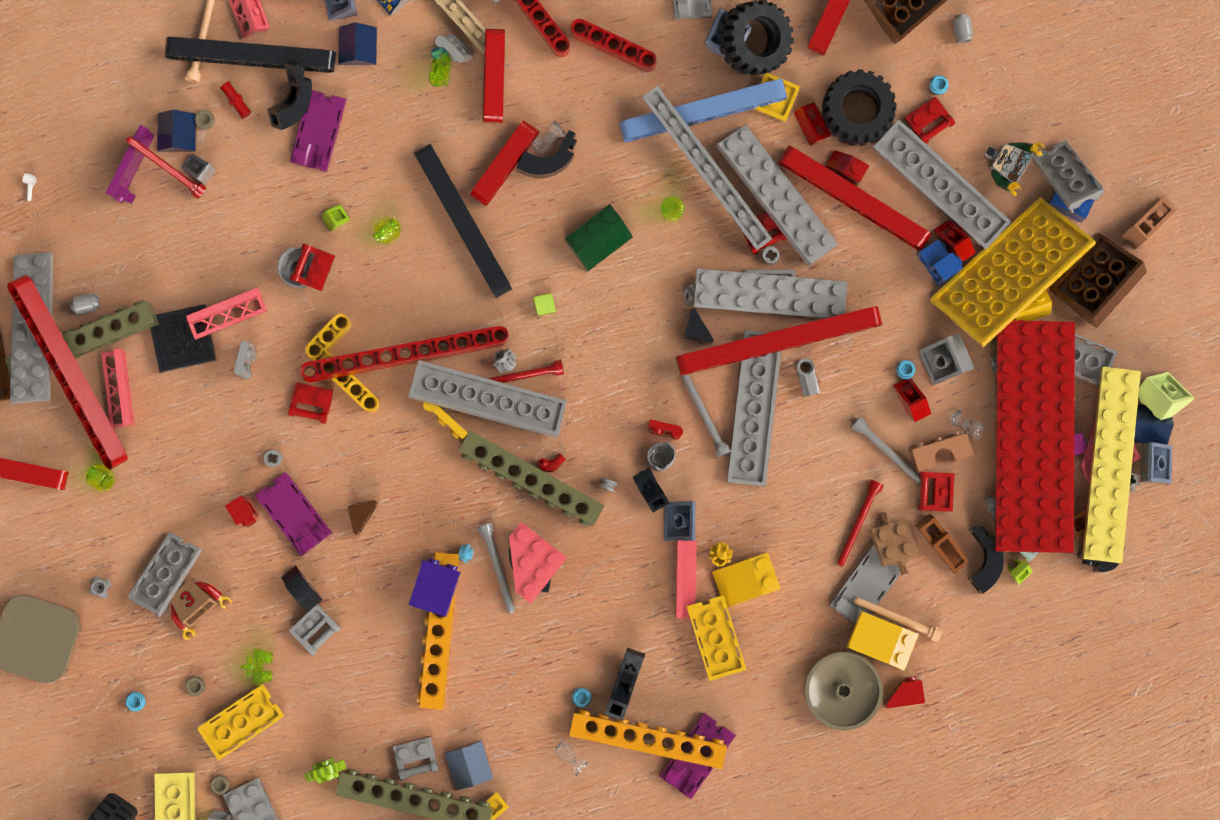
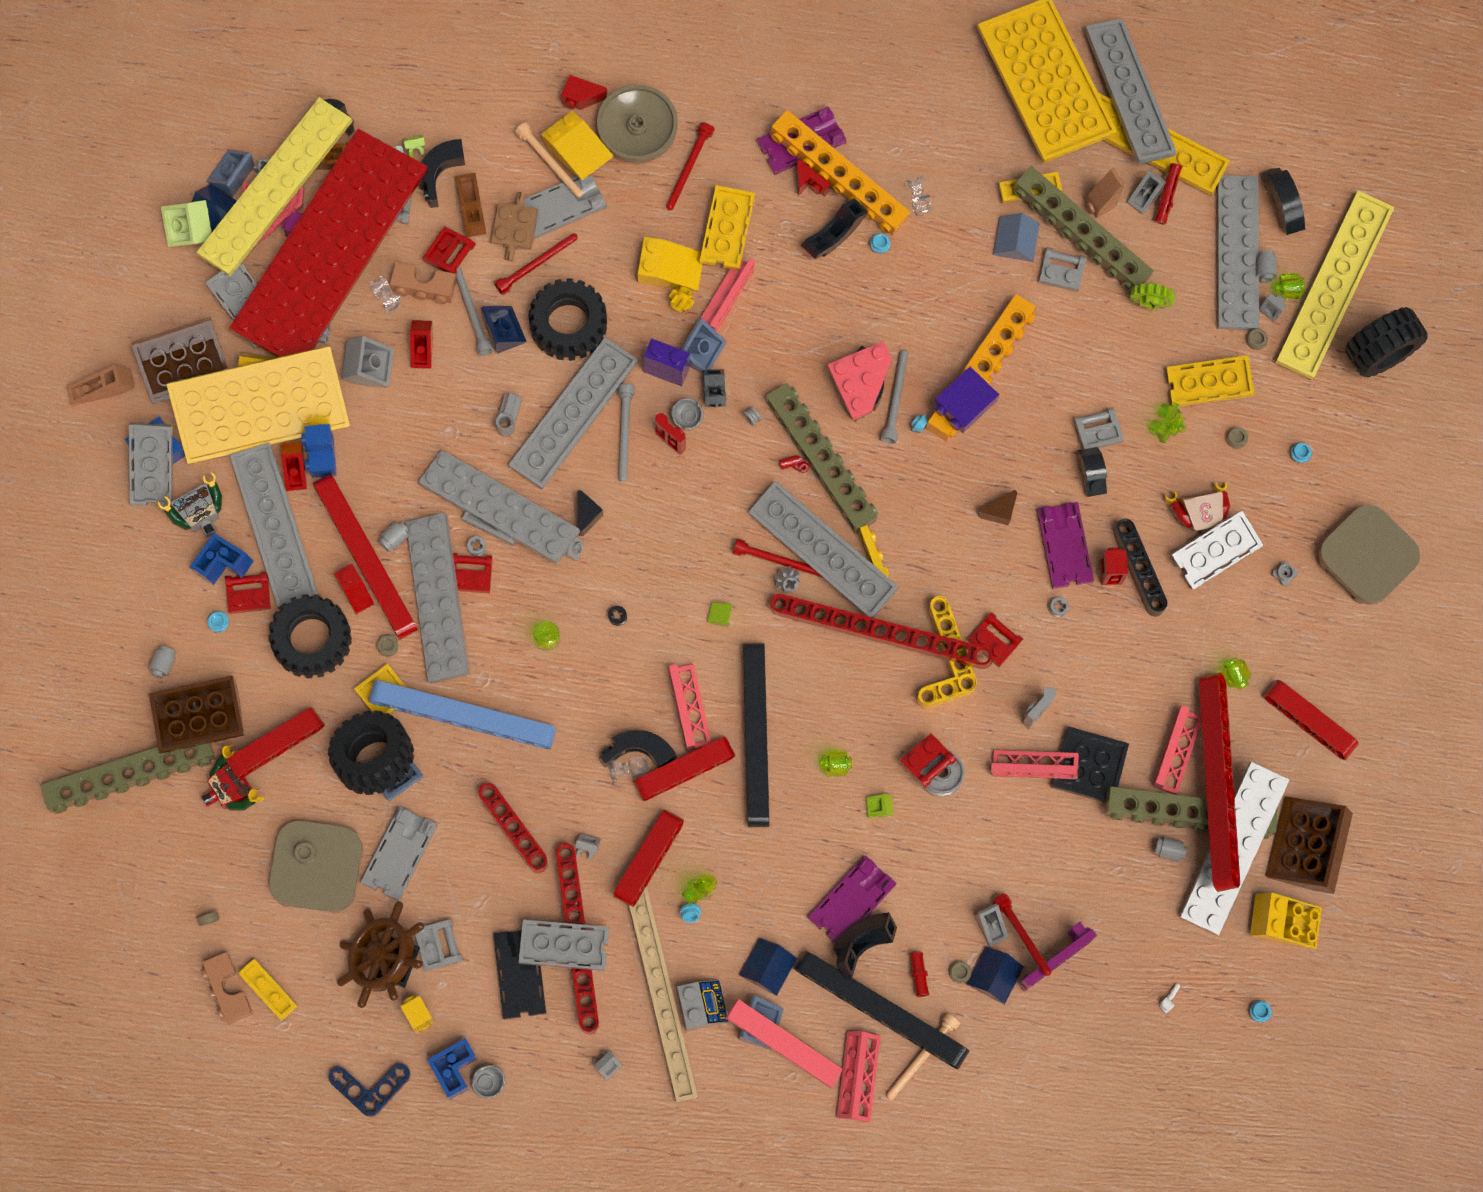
camera: 155 degrees left, 10 degrees down
light grey plate [435,34,475,63] -> none
dark green slope [565,204,633,272] -> none
light grey plate [642,85,772,250] -> none
red beam [675,306,883,376] -> none
red slope [794,102,831,145] -> none
medium azure plate [896,360,916,379] -> none
none -> blue brick [190,533,254,585]
none -> dark tan tile [377,635,399,657]
none -> light grey brick [378,521,409,552]
none -> dark blue slope [481,306,527,354]
none -> black tyre [529,278,607,361]
none -> light grey tile [575,833,601,860]
none -> black bush [608,606,627,626]
none -> dark purple brick [644,338,690,387]
none -> red piece [666,122,715,211]
none -> coral fence [669,664,711,751]
none -> red slope [796,159,831,197]
none -> black beam [1114,518,1168,617]

